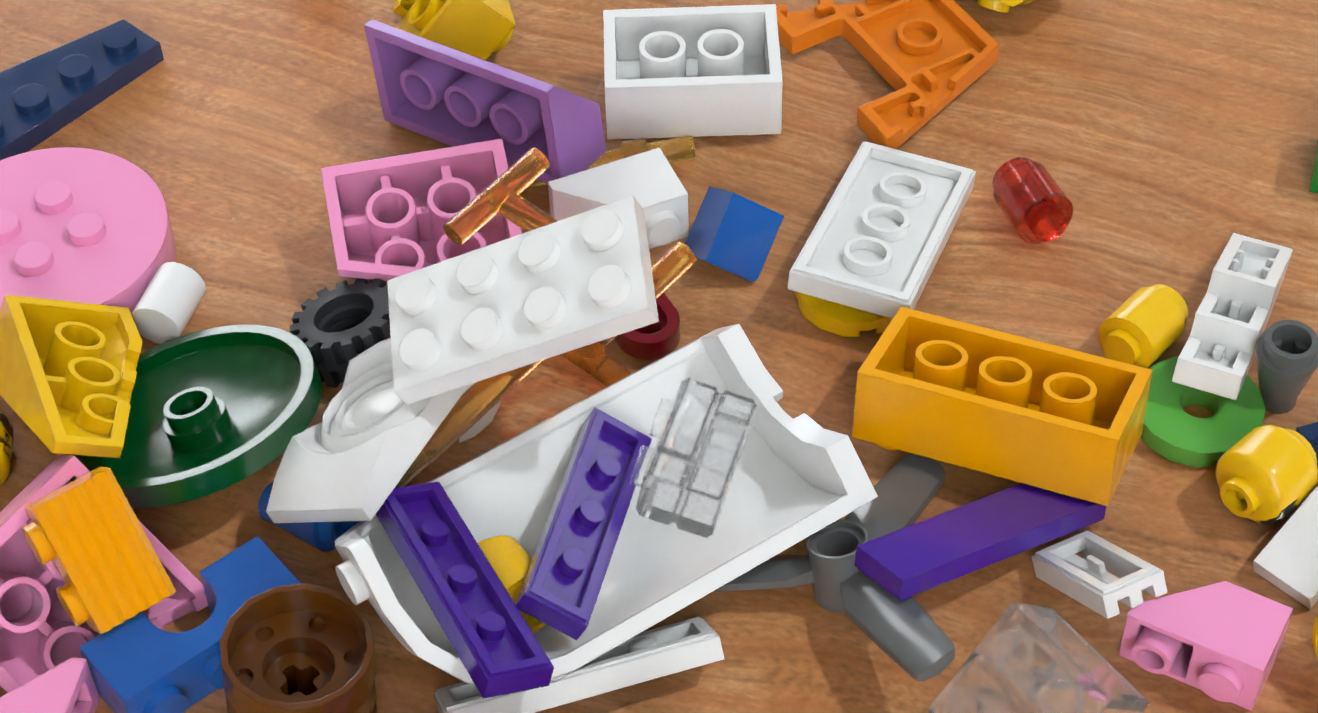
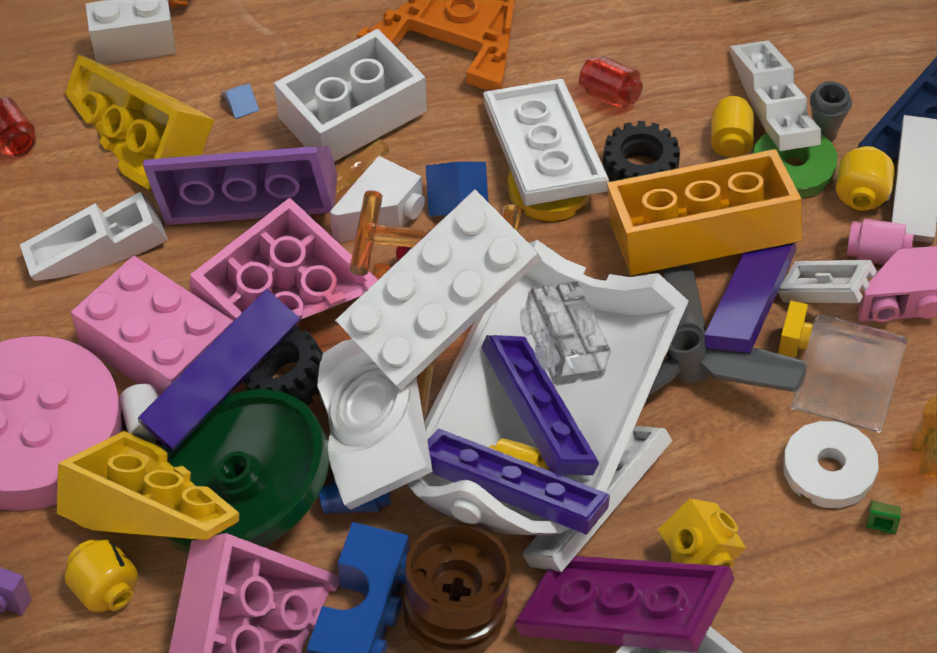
camera: 35 degrees left, 5 degrees up
light orange brick [22,467,176,634] -> none
none -> white slope [20,192,168,281]
none -> bright pink brick [71,255,233,396]
none -> dark purple tile [138,288,301,453]
none -> light blue piece [221,83,259,119]
none -> black tyre [603,121,680,182]
none -> yellow plate [778,300,813,358]
none -> bright pink brick [847,218,914,265]

